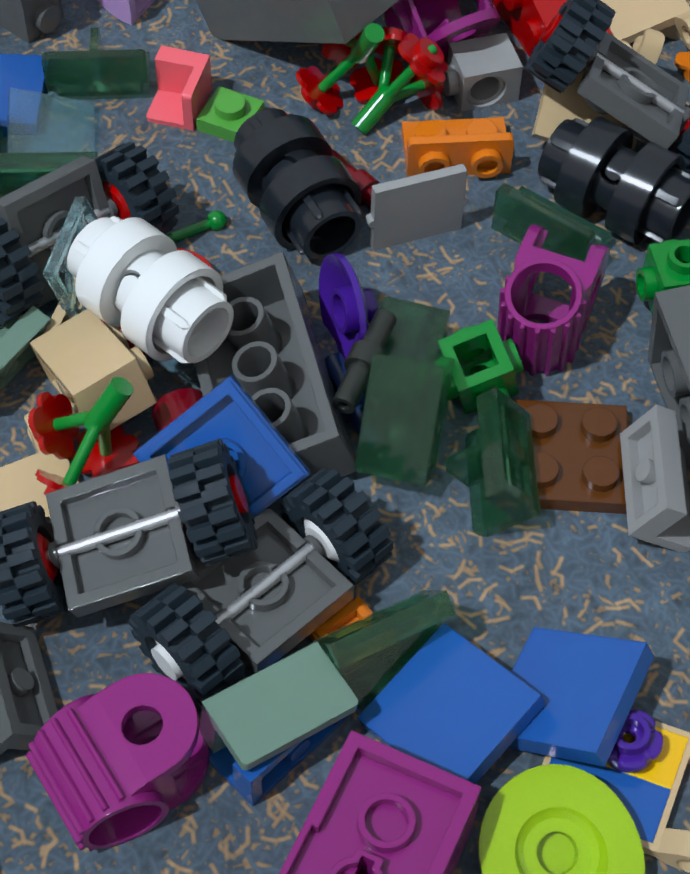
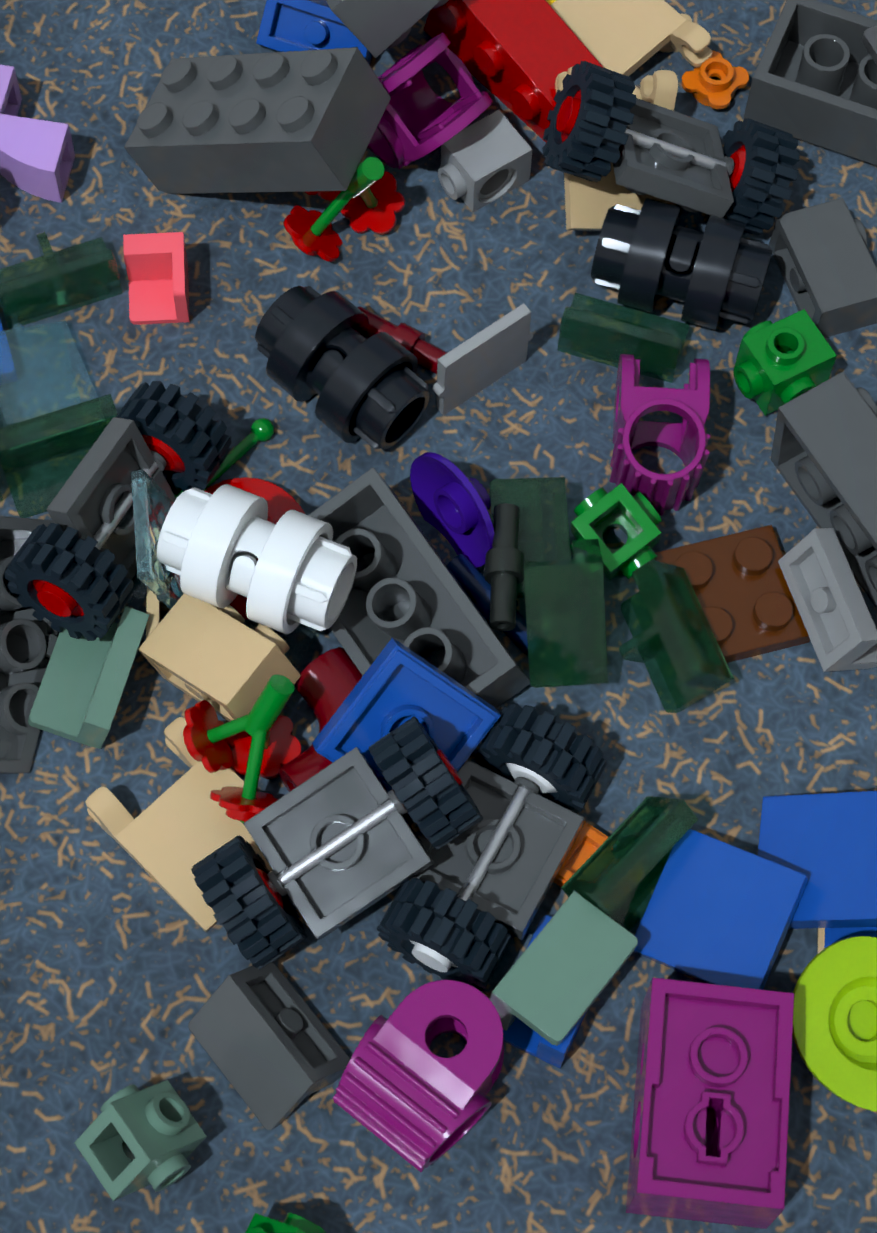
camera: 20 degrees left, 10 degrees up
bright green plate [196,86,265,142] -> none
plant [351,27,448,136] -> none
orange bracket [401,117,514,178] -> none

